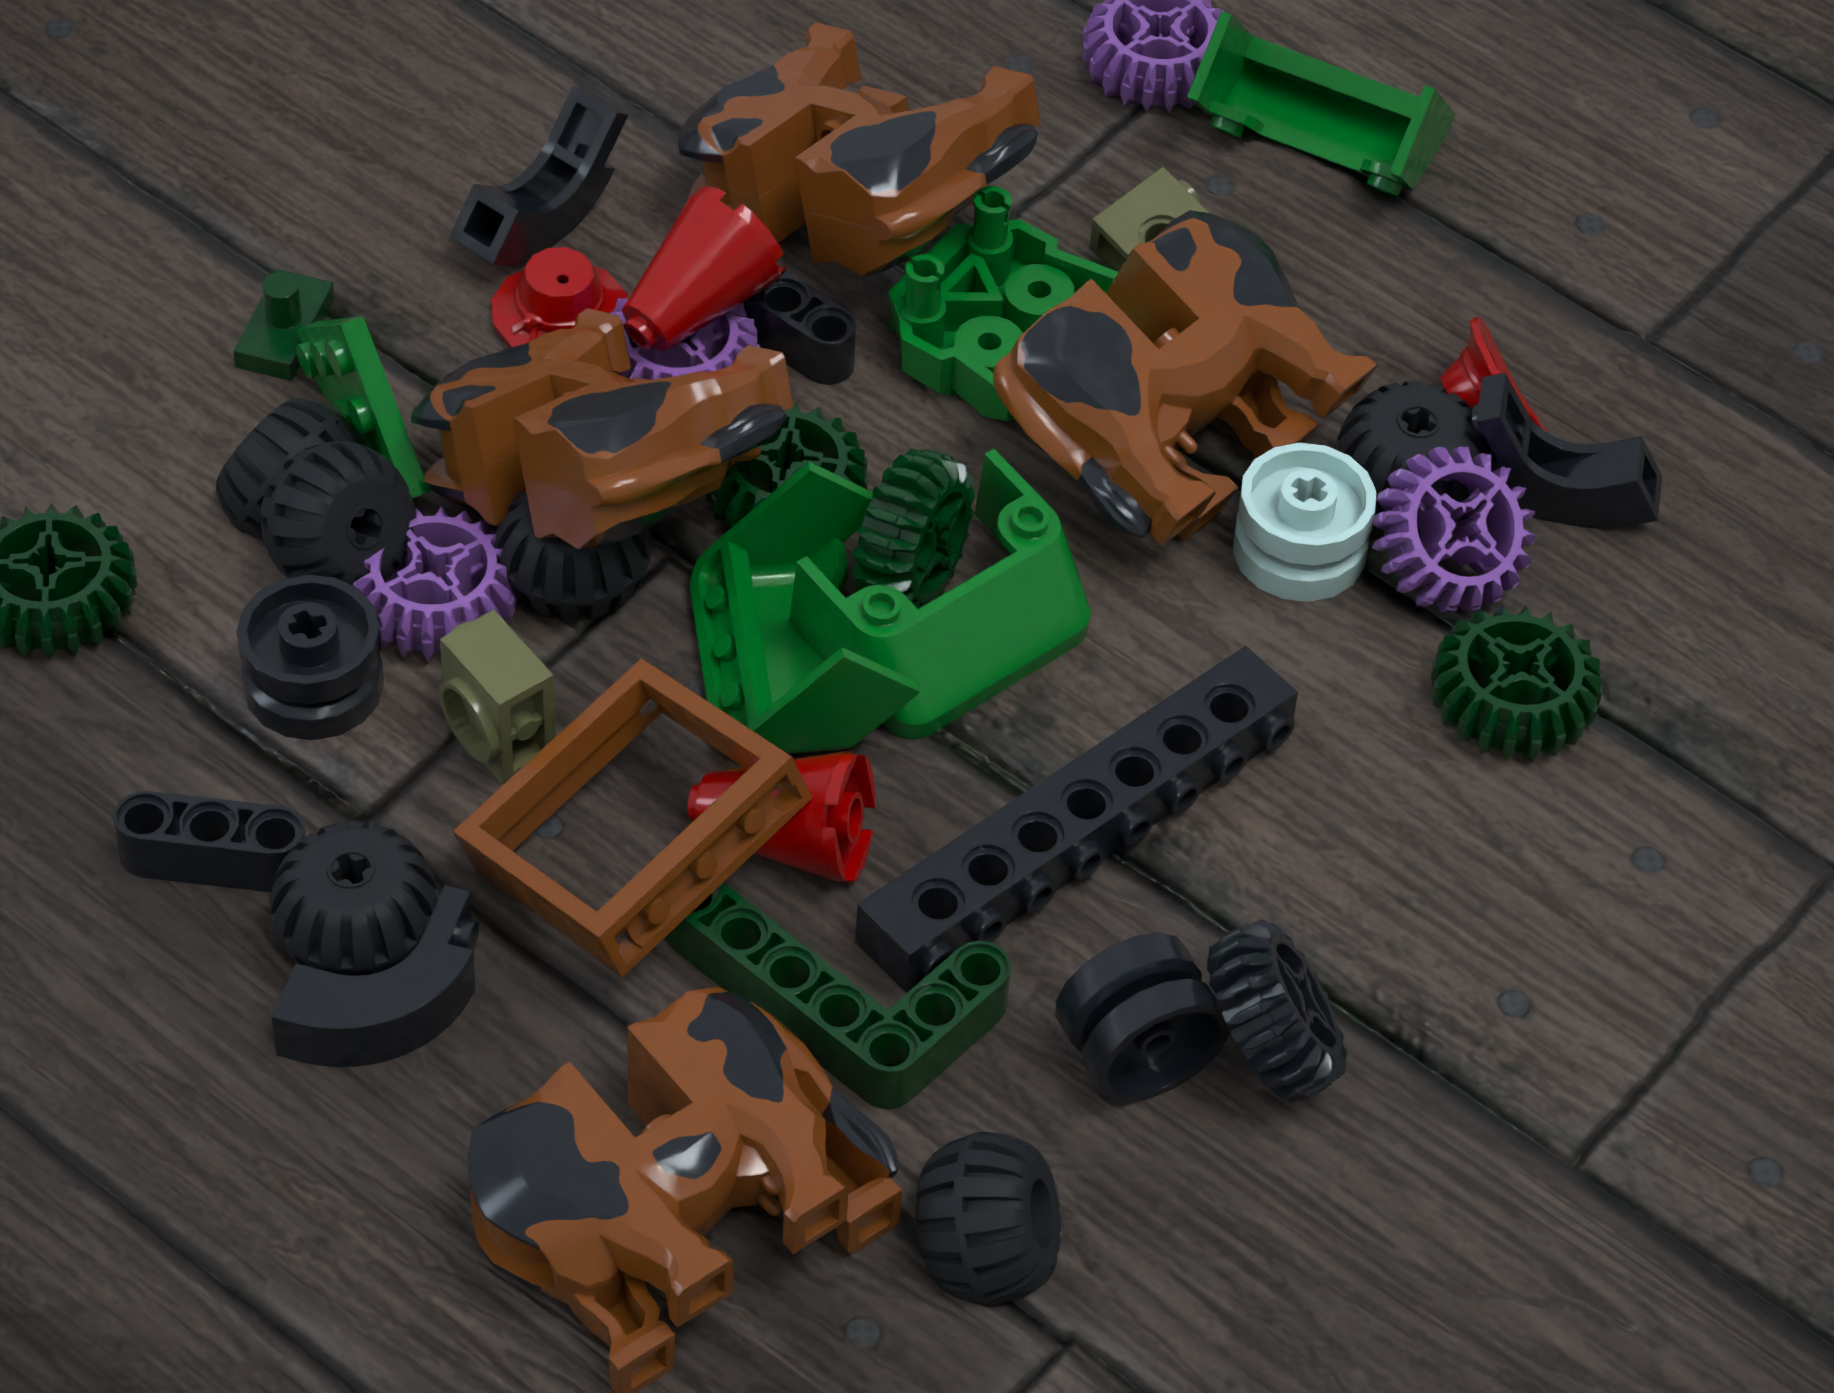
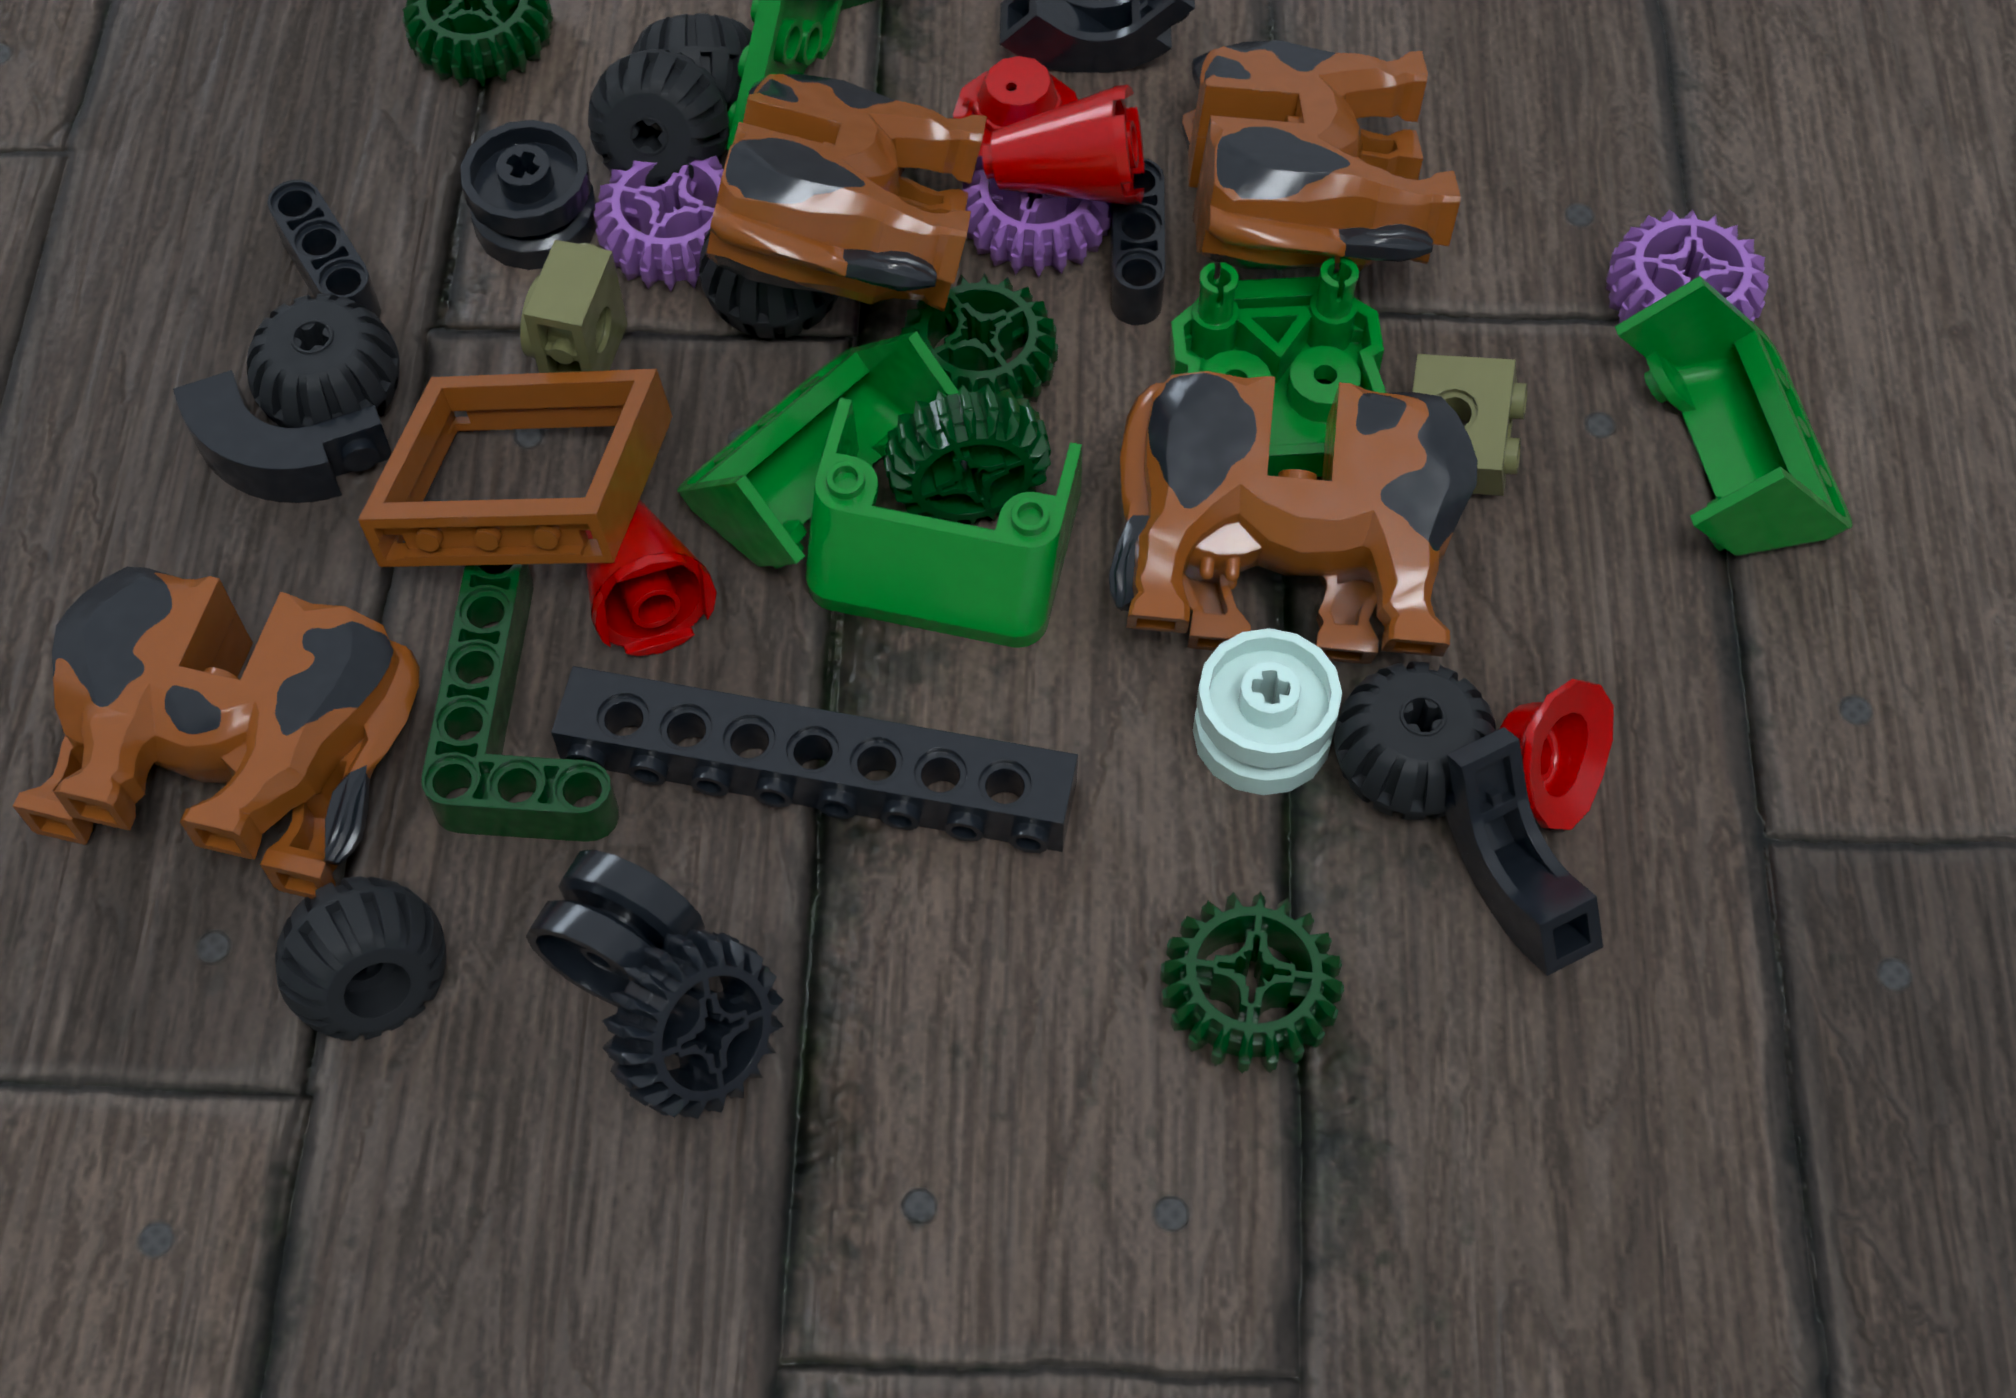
camera: 55 degrees right, 10 degrees up
medium lavender gear [1372,446,1538,614] -> none

